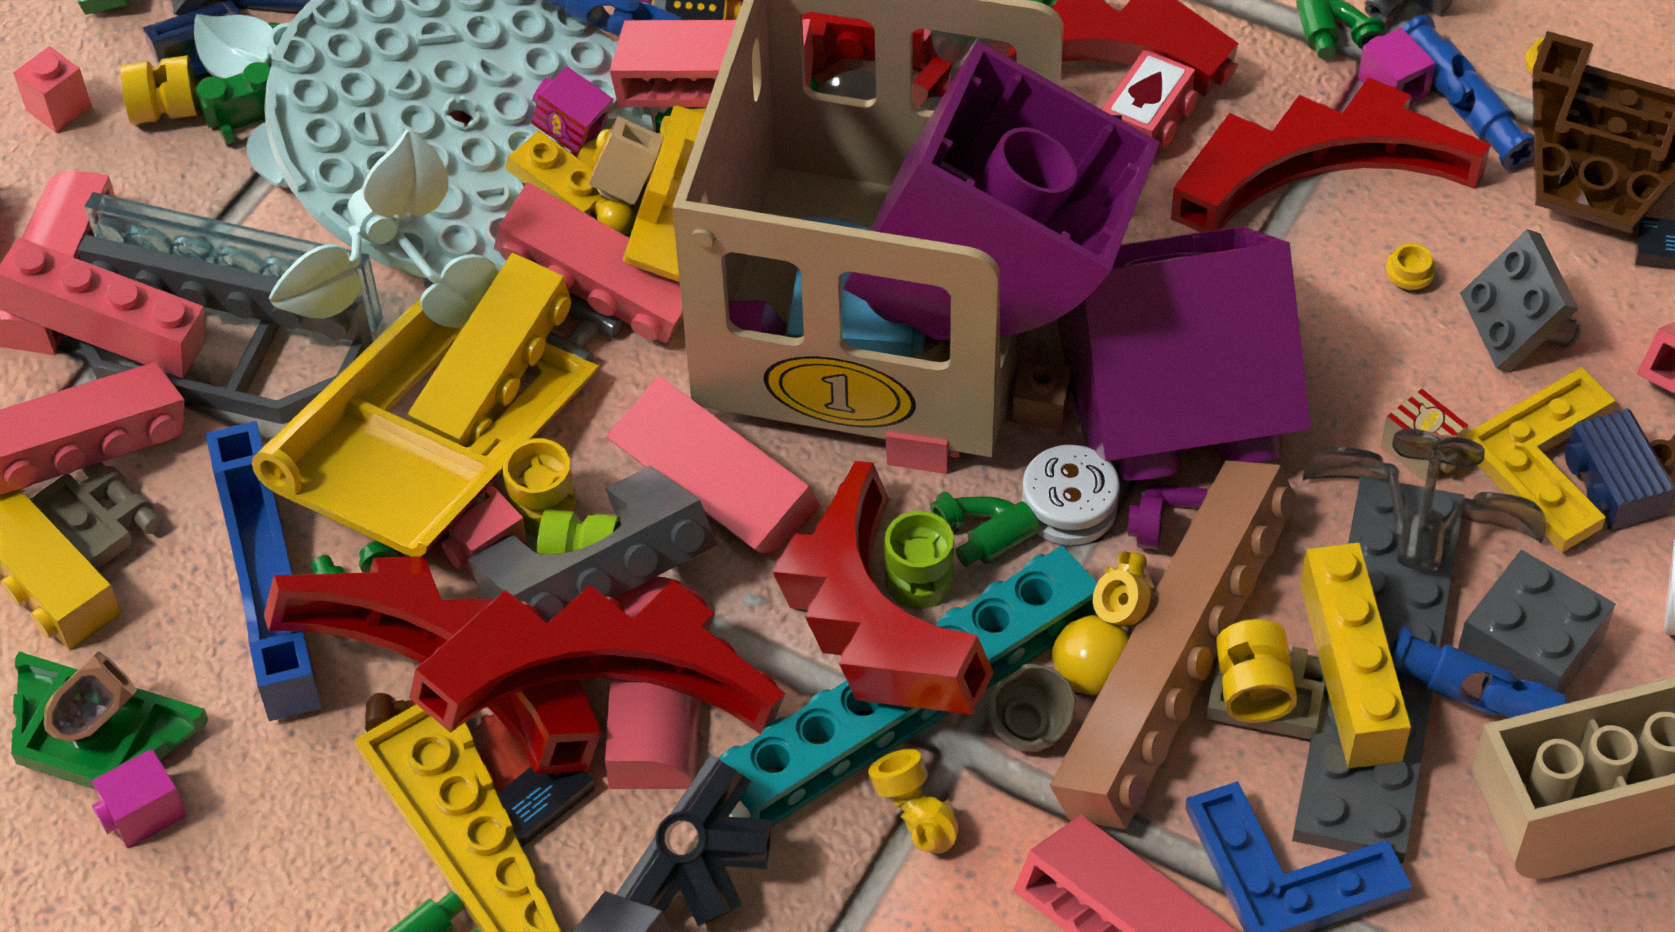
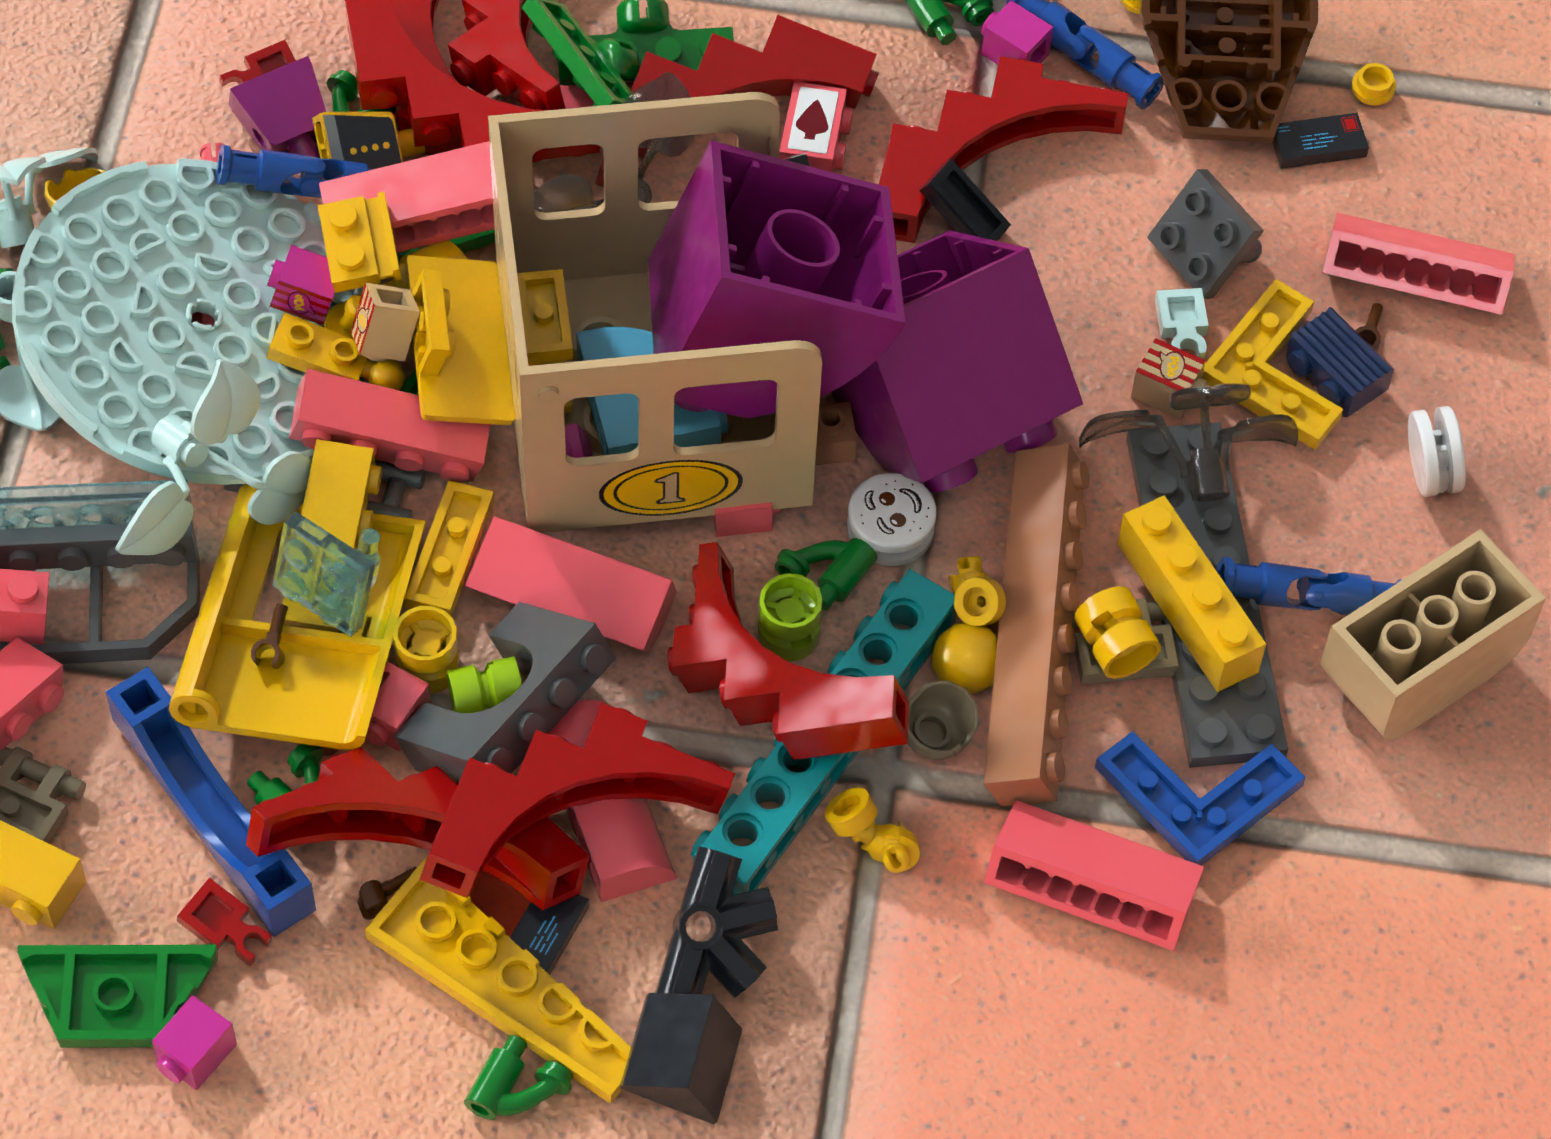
camera: 25 degrees left, 5 degrees up
rock [44,651,137,741] -> none
magenta plate [1128,484,1208,549] -> none
yellow plate [1385,243,1436,290] -> none
dark grey brick [1458,550,1616,693] -> none
none -> red plate [177,877,272,966]
none -> reddish brown hand [251,604,288,669]
none -> clear light blue plate [273,512,381,637]
none -> yellow plate [318,192,402,293]
none -> yellow plate [404,480,495,617]
none -> yellow panel [517,269,573,413]
none -> black tile [919,158,1011,241]
none -> light aqua plate [1155,288,1209,359]

